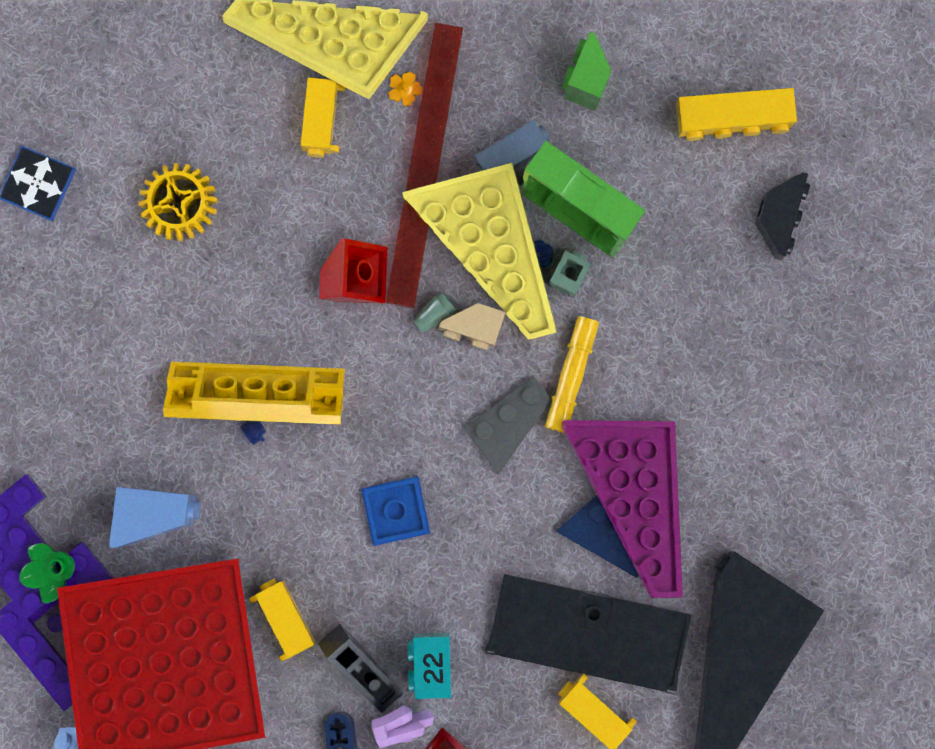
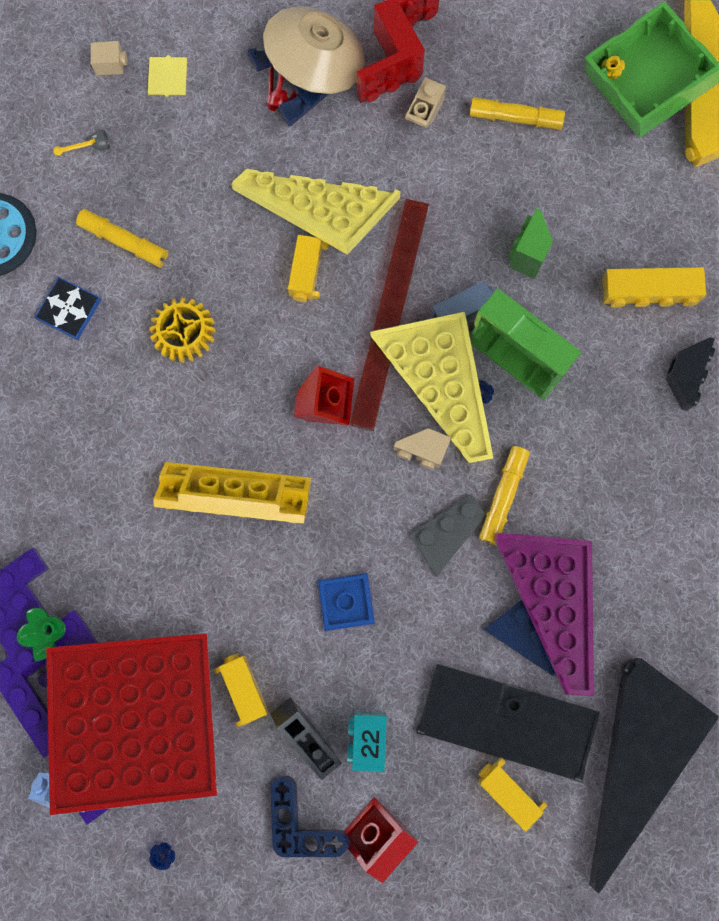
camera: 15 degrees right, 5 degrees down
medium blue slope [109,487,201,548] -> none
clear blue plate [240,421,267,445] -> none
lavender rock [372,705,434,748] -> none
light orange plant [388,71,423,106] -> none
sand green cone [413,292,457,333] -> none
sand green brick [548,250,591,298] -> none
none -> yellow piece [76,209,168,268]

